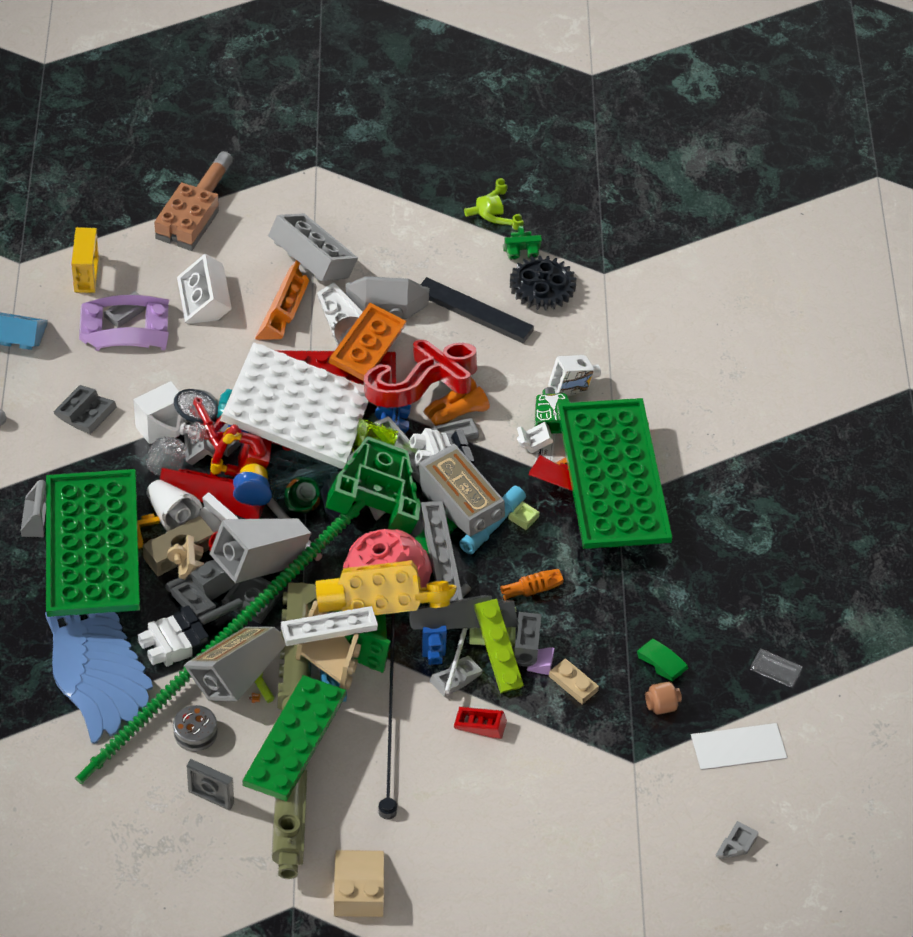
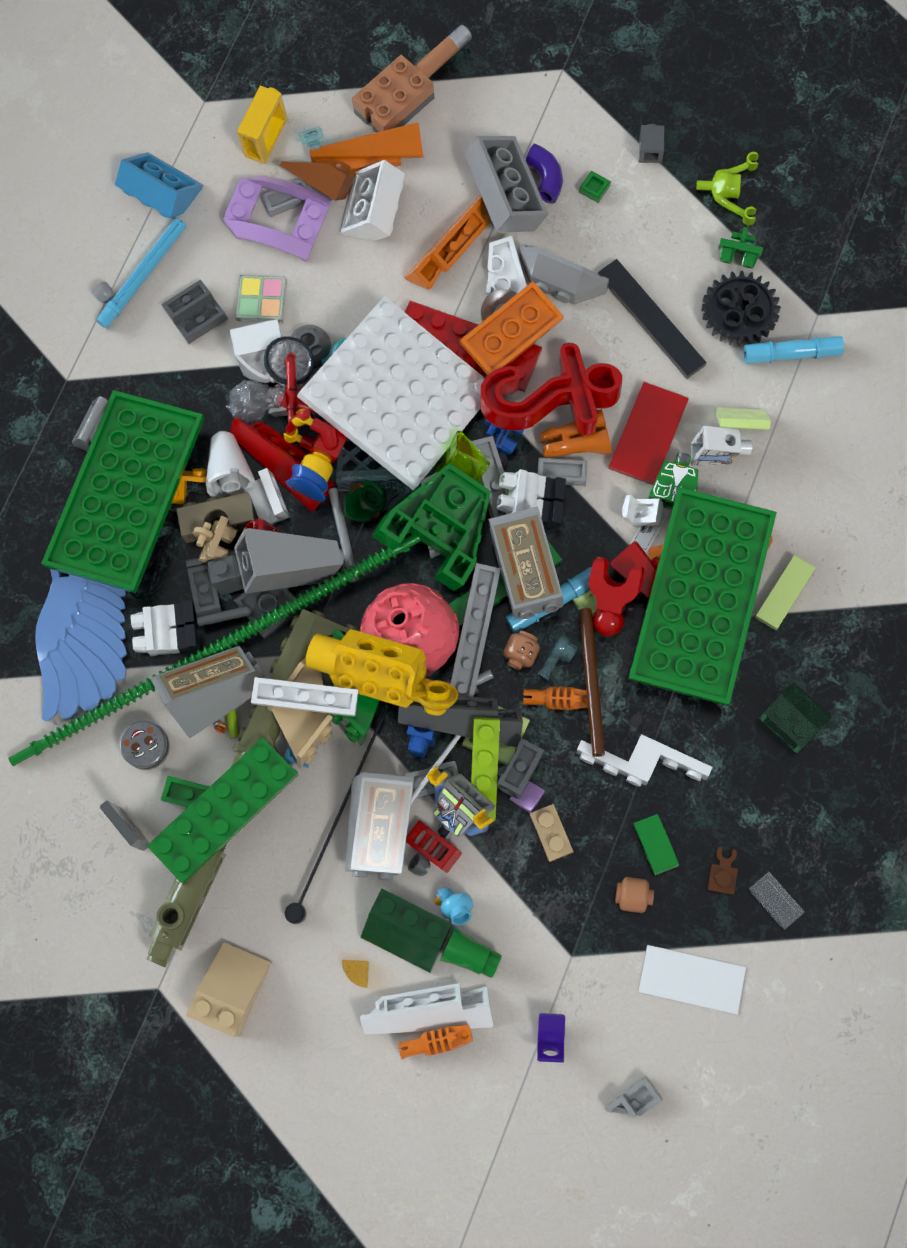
camera: 35 degrees right, 25 degrees up
none -> medium azure axle [96,218,186,329]
none -> green plate [161,776,210,808]
none -> tile [235,275,287,323]
none -> dark orange slope [280,160,357,201]
none -> clear light blue plate [298,126,324,150]
none -> orange wedge [309,123,423,173]
none -> clear yellow tile [342,960,369,988]
none -> slope [345,772,414,880]
none -> dark green slope [360,888,453,973]
none -> white wedge [360,983,494,1035]
none -> orange hinge [398,1025,473,1059]
none -> dark grey hinge [408,853,431,876]
none -> torso [427,766,496,839]
none -> medium azure animal [434,887,473,925]
none -> green plant [440,927,502,978]
none -> nougat head [503,631,540,670]
none -> dark purple cylinder [526,143,563,204]
none -> clear light blue bar [537,634,577,680]
none -> dark purple bracket [537,1013,565,1063]
none -> white bracket [576,734,712,787]
none -> green tile [579,171,611,203]
none -> reddish brown piece [579,608,605,757]
none -> red piece [588,557,645,637]
none -> red tile [609,382,689,485]
none -> dark grey brick [639,124,664,163]
none -> reddish brown plate [707,847,738,895]
none -> yellowish green tile [716,407,771,430]
none -> medium azure piece [743,336,844,364]
none -> yellowish green tile [755,555,816,631]
none -> clear green slope [759,682,832,753]

